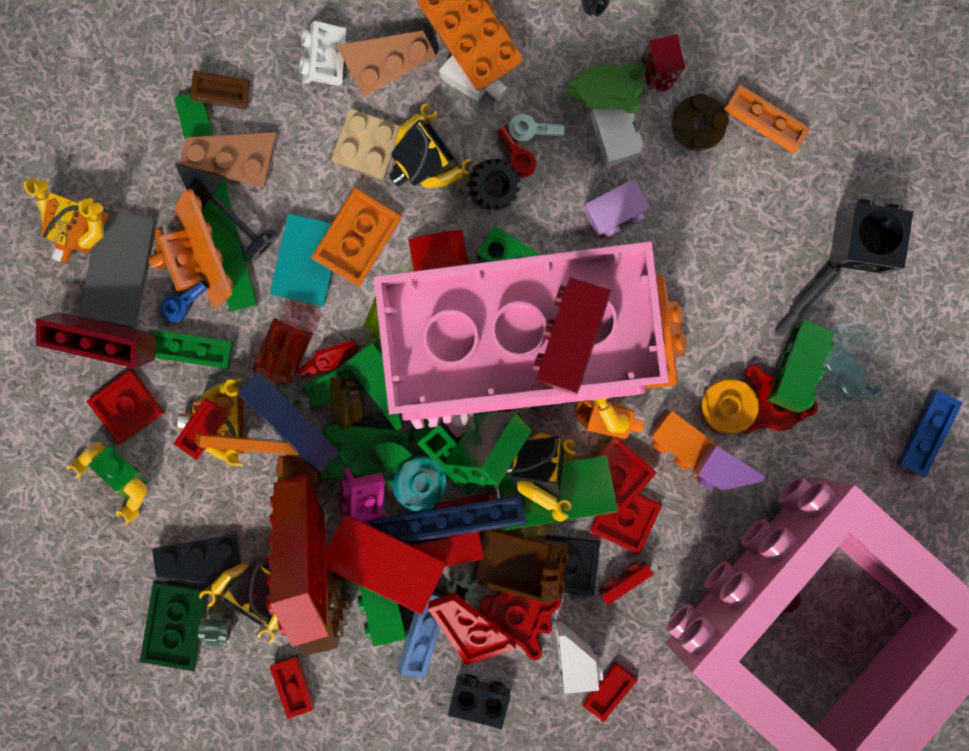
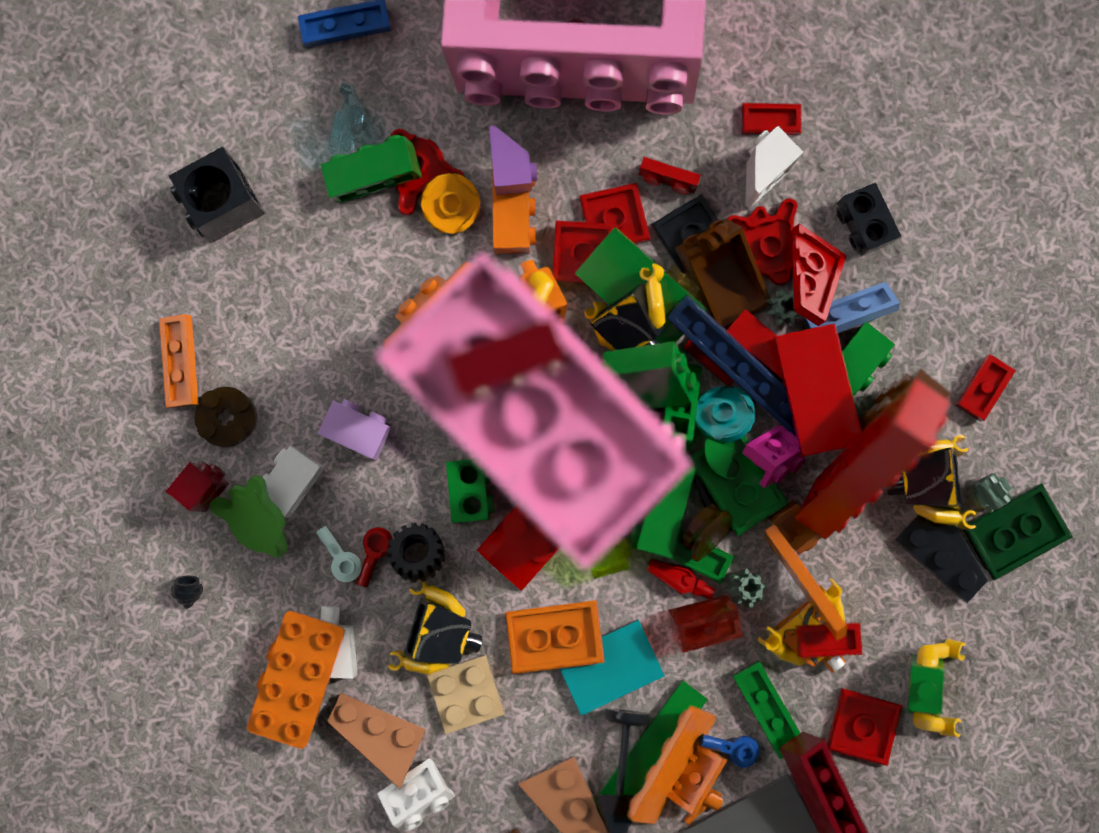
camera: 125 degrees left, 5 degrees down
dark blue tile [237,373,340,473] -> none
dark grey axle [775,267,841,337] -> none

